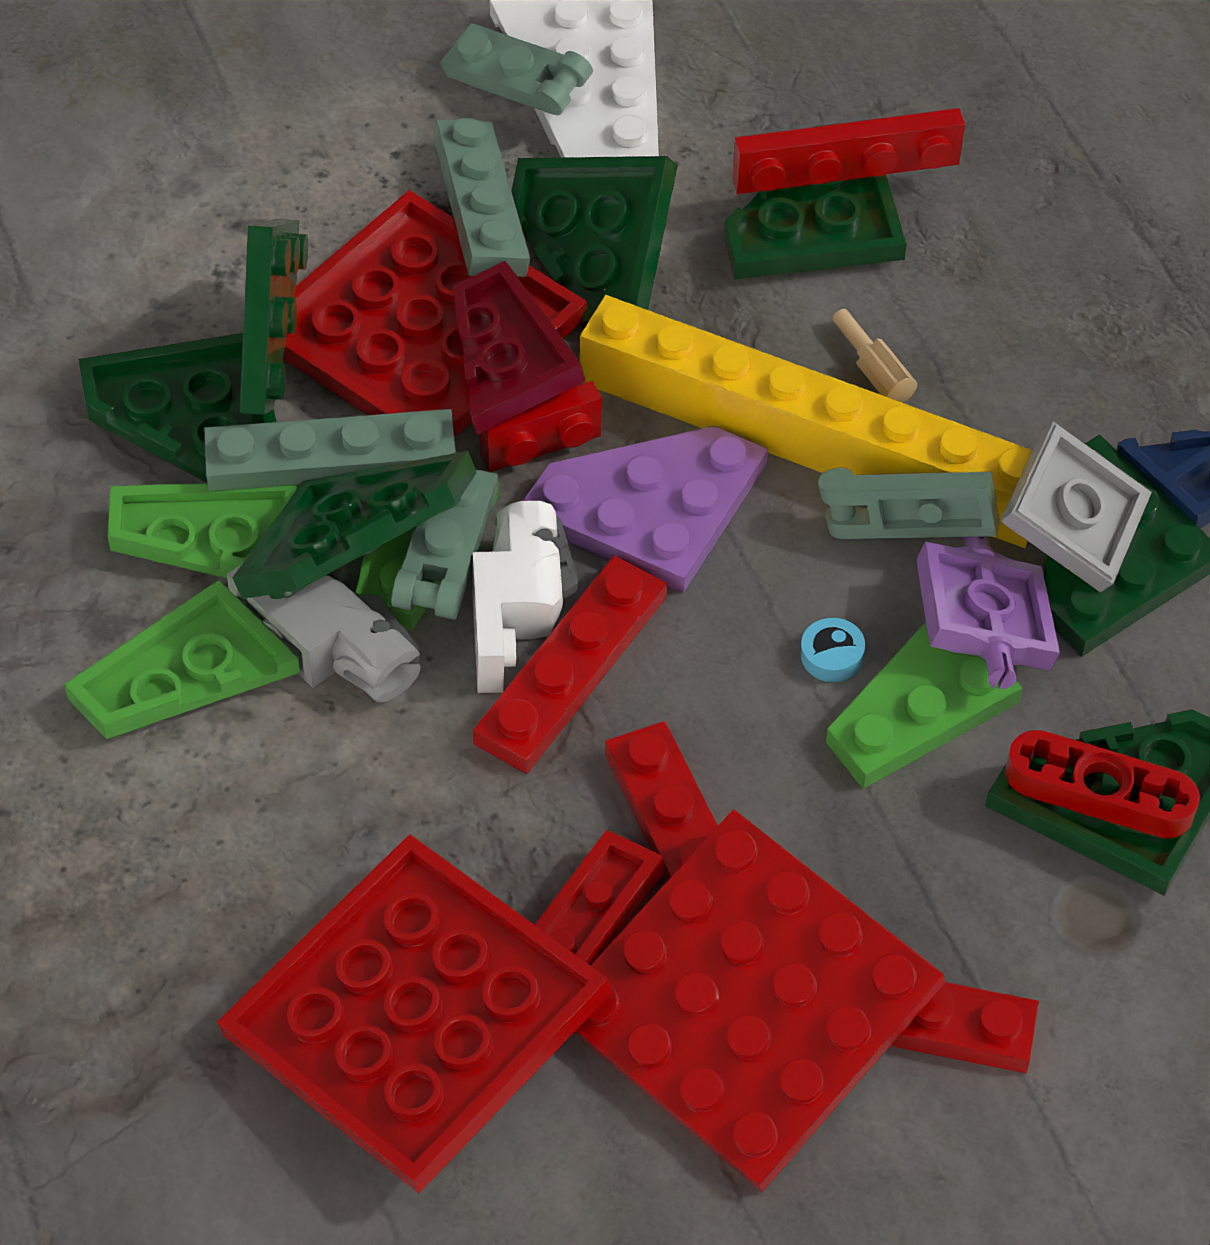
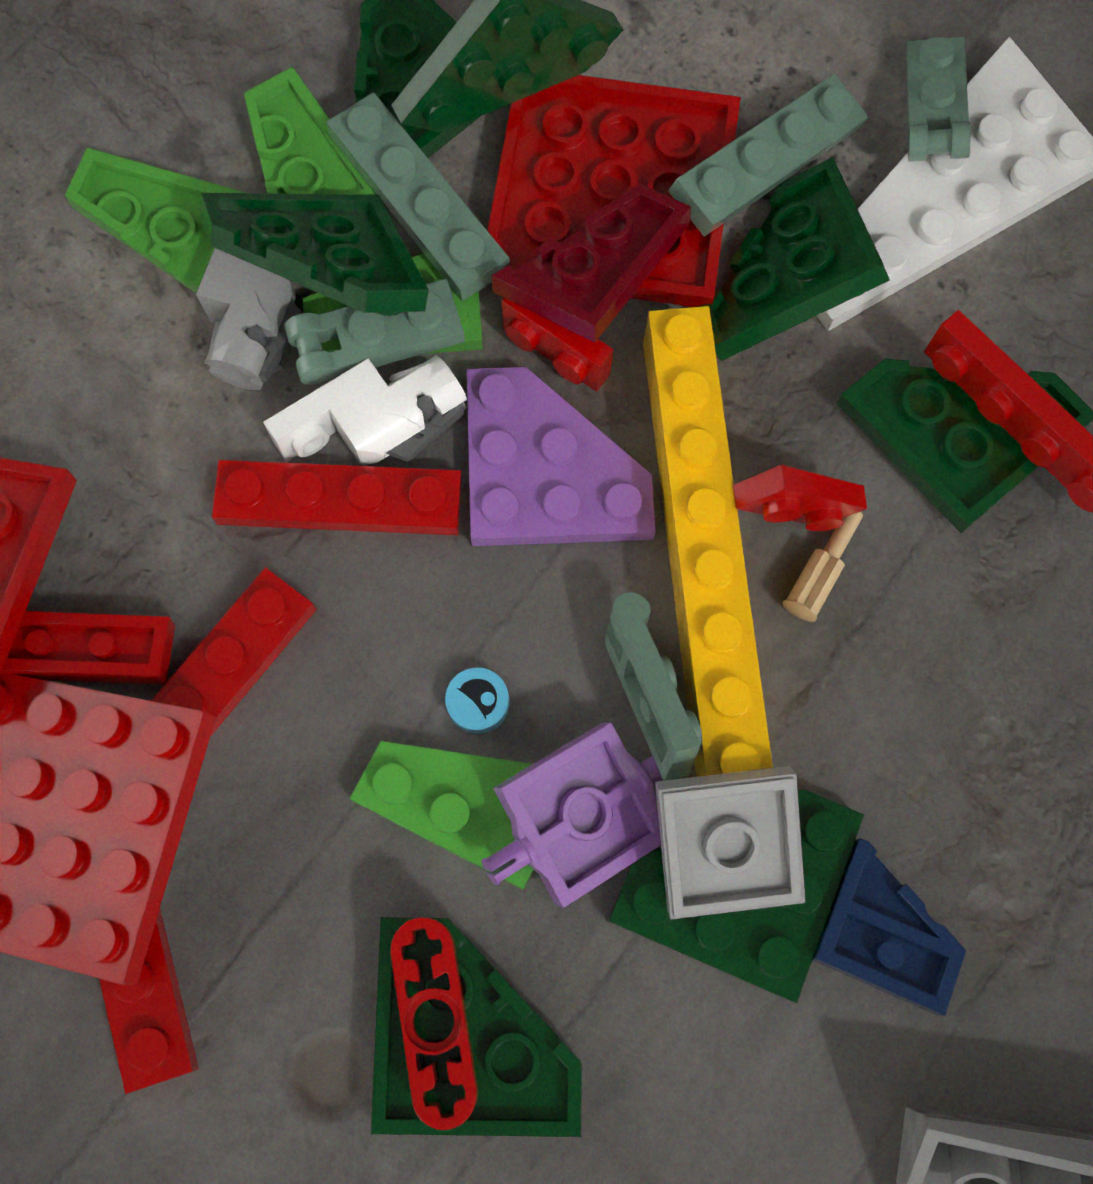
camera: 60 degrees right, 20 degrees up
none -> red plate [733,465,867,531]

